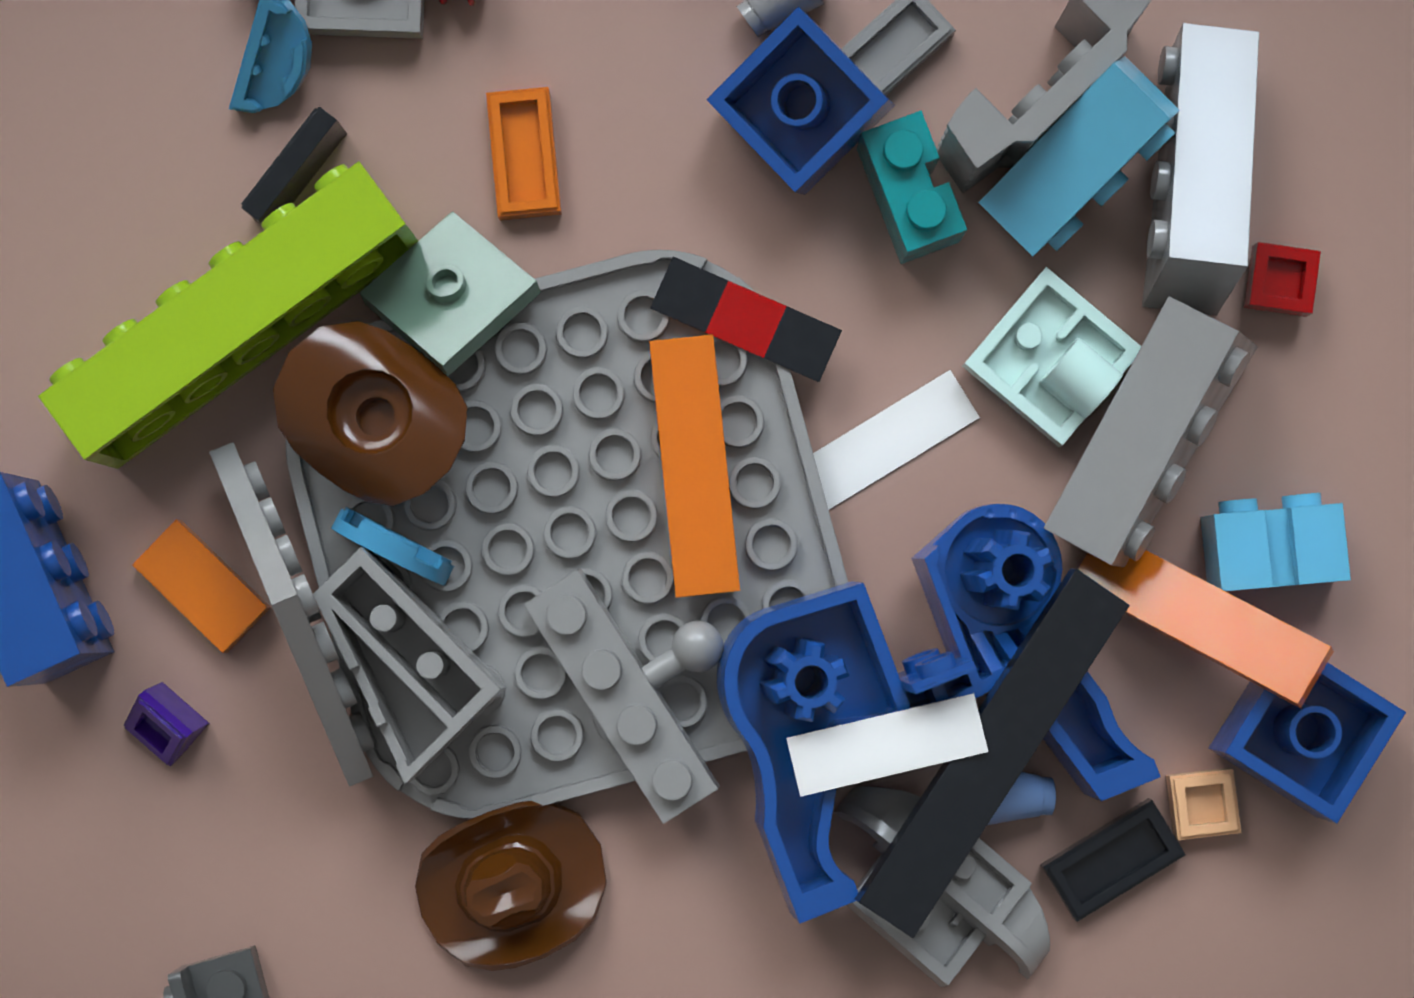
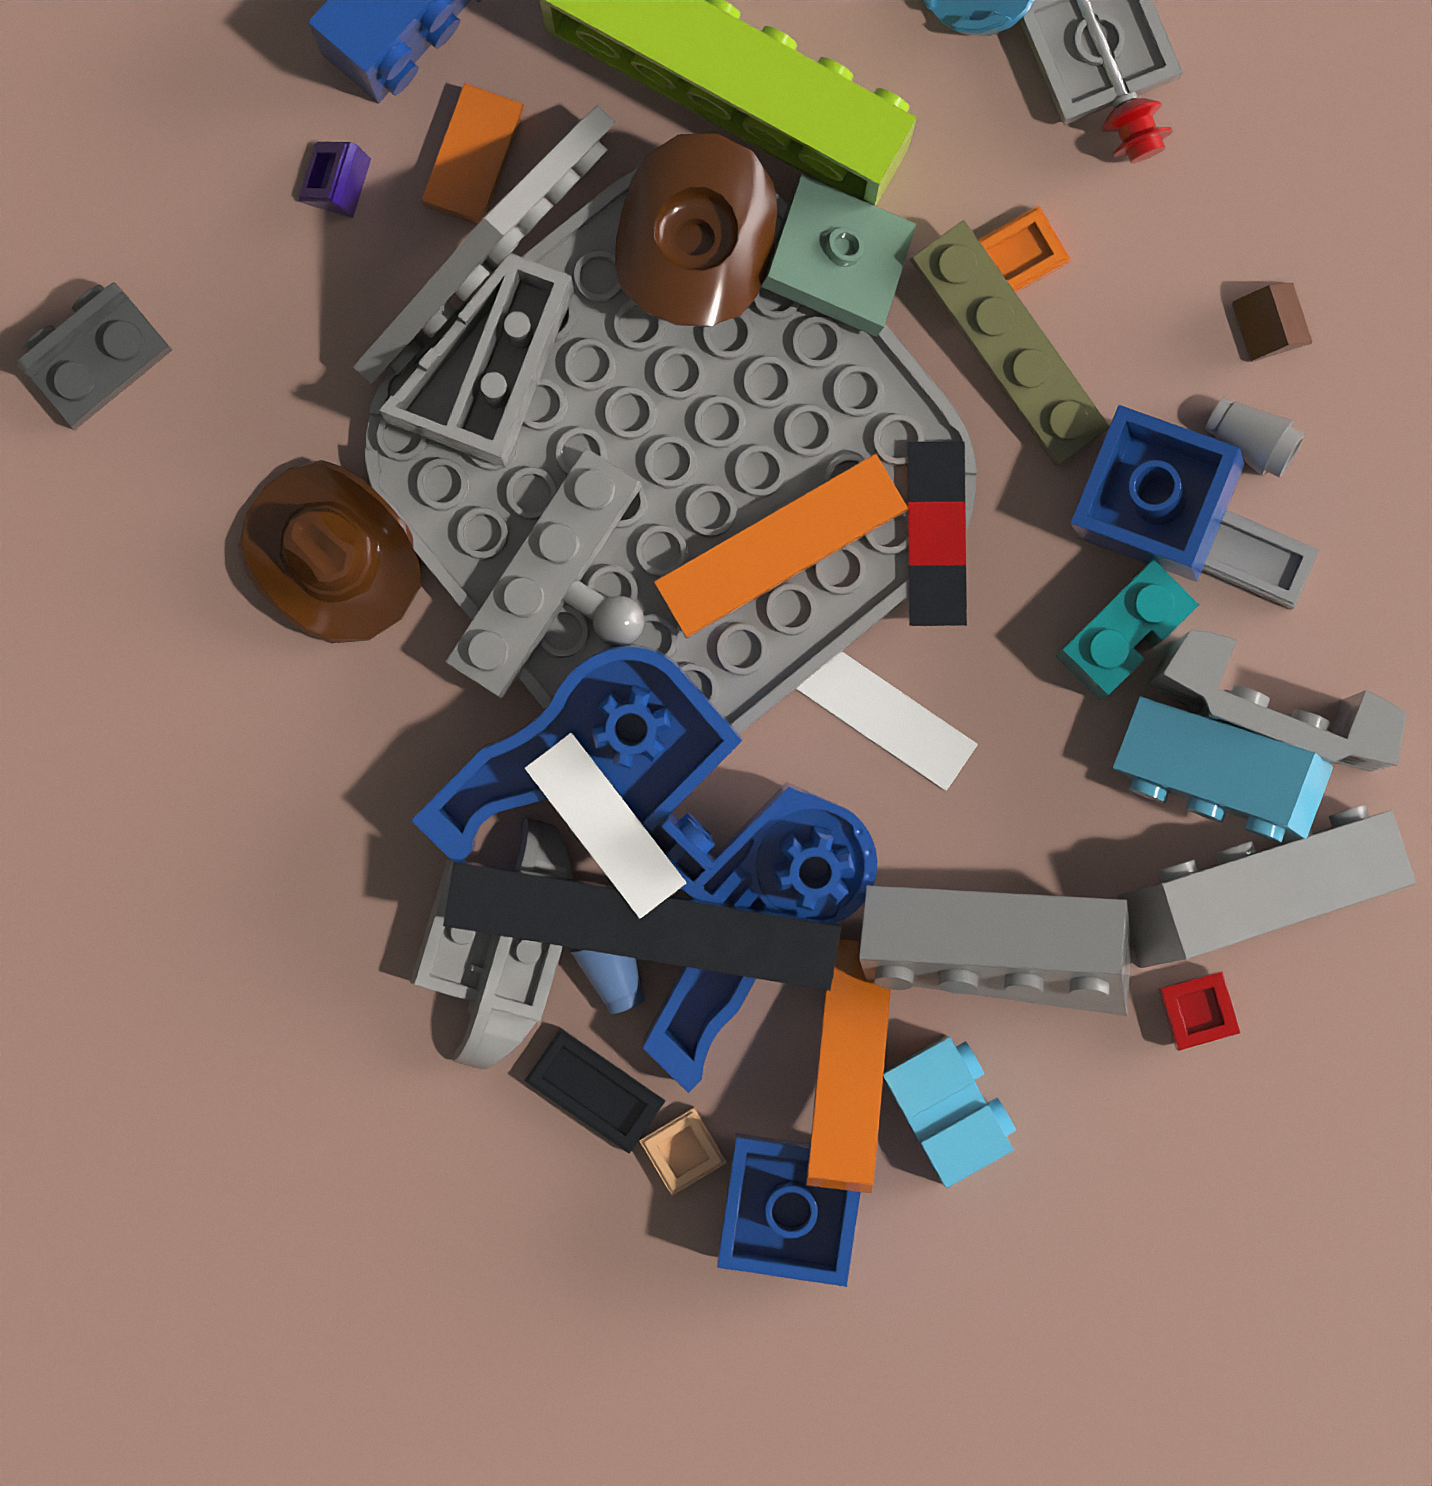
camera: 65 degrees right, 0 degrees up
black tile [241,107,347,224] -> none
dark azure tile [331,507,455,586] -> none
light aqua plate [962,267,1141,447] -> none
none -> olive plate [909,220,1110,465]

